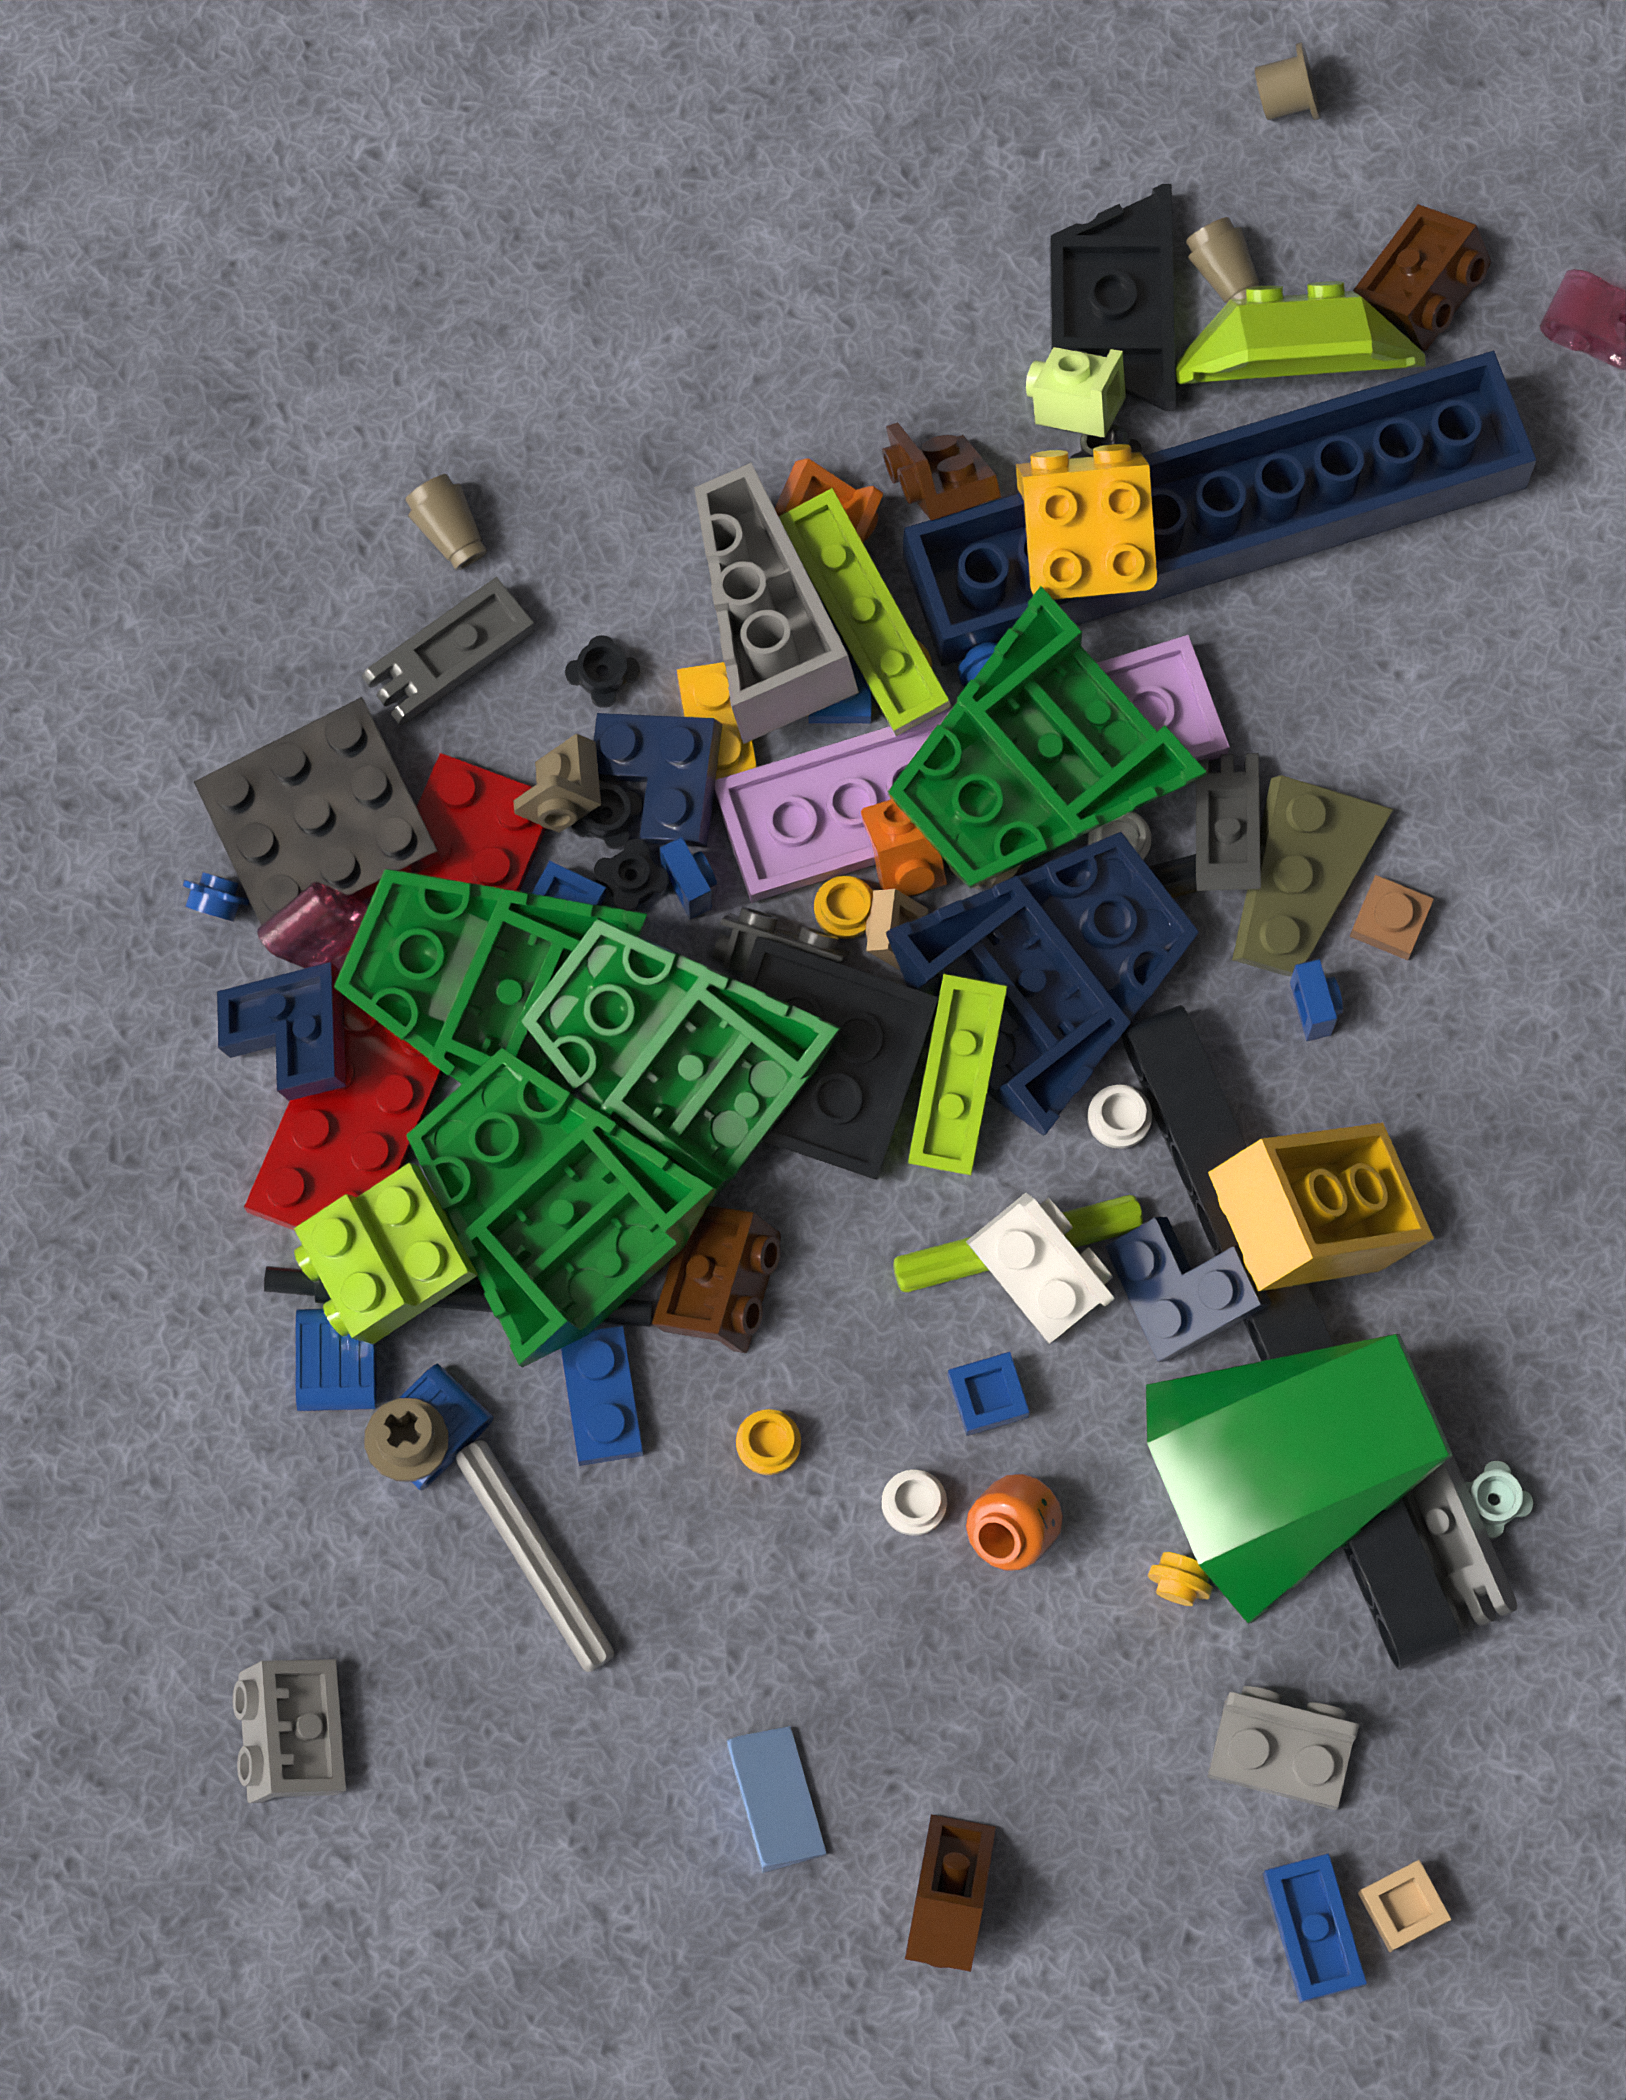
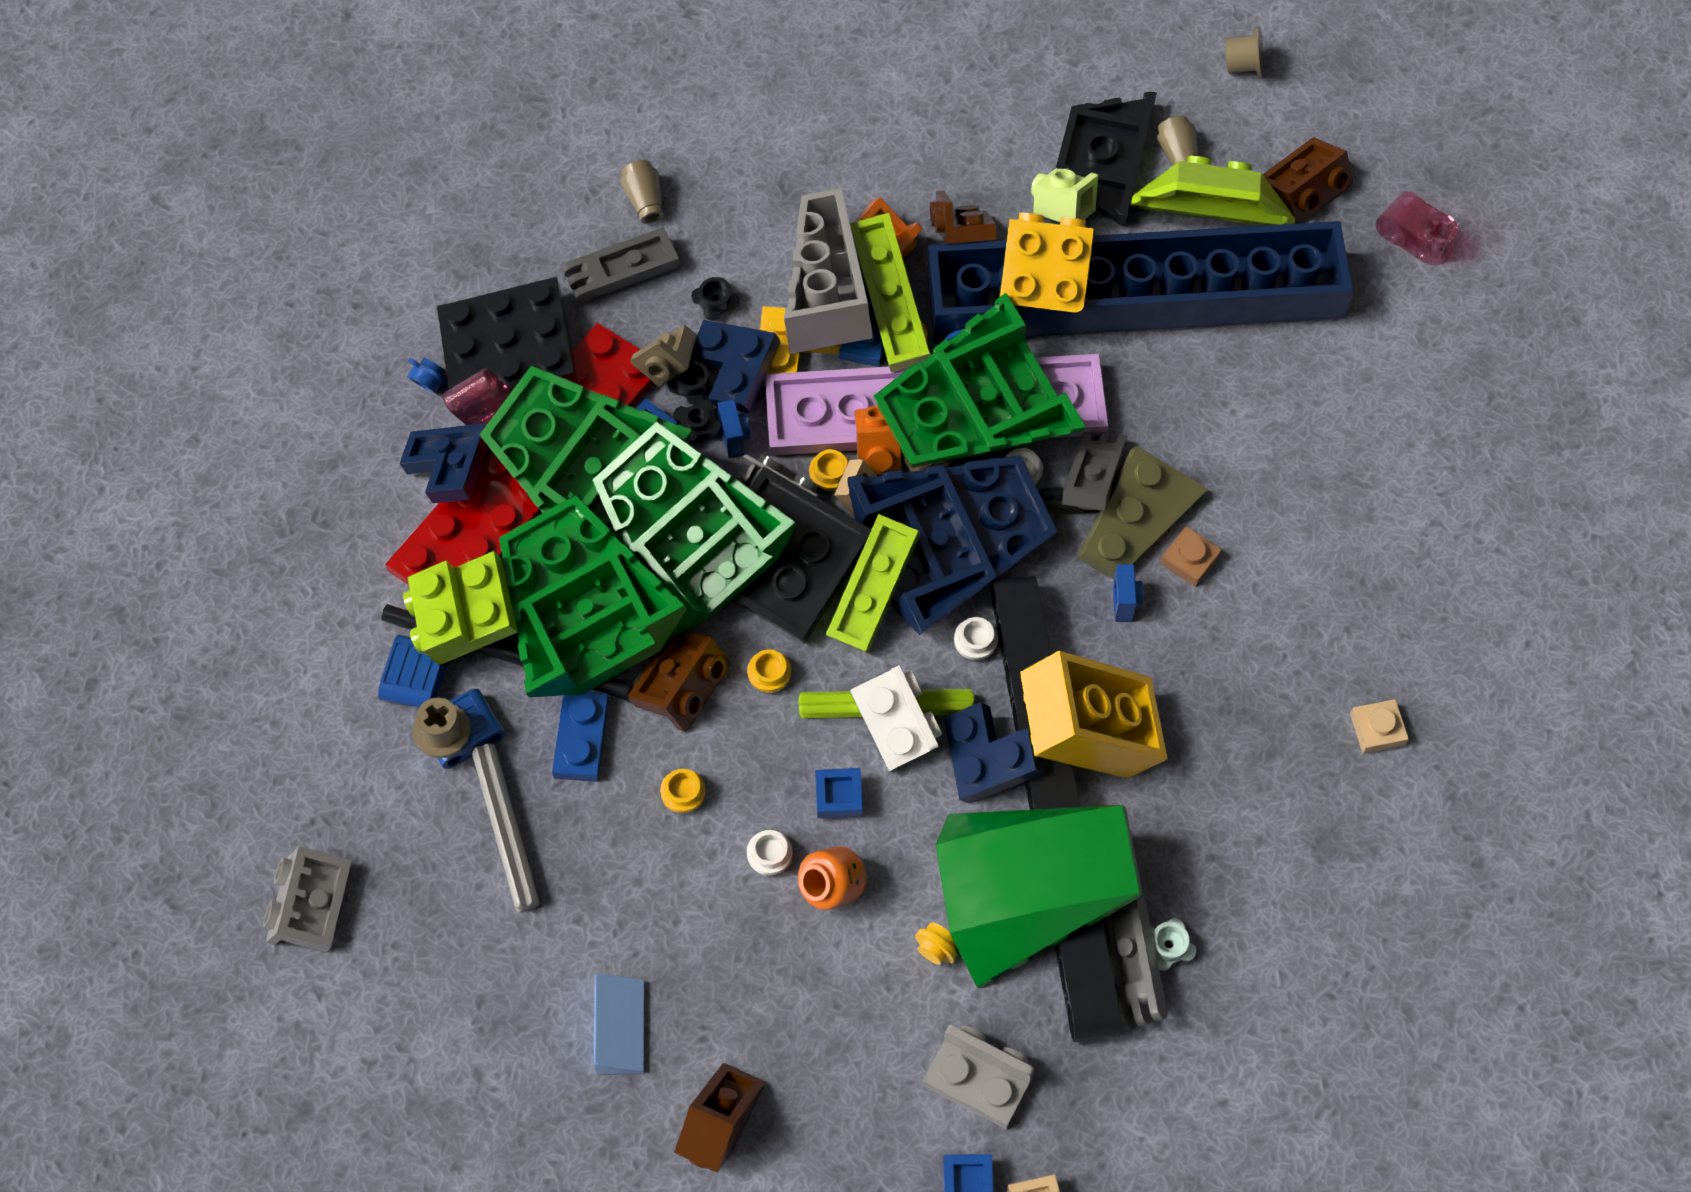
camera: 15 degrees right, 10 degrees down
none -> yellow plate [747,649,792,693]

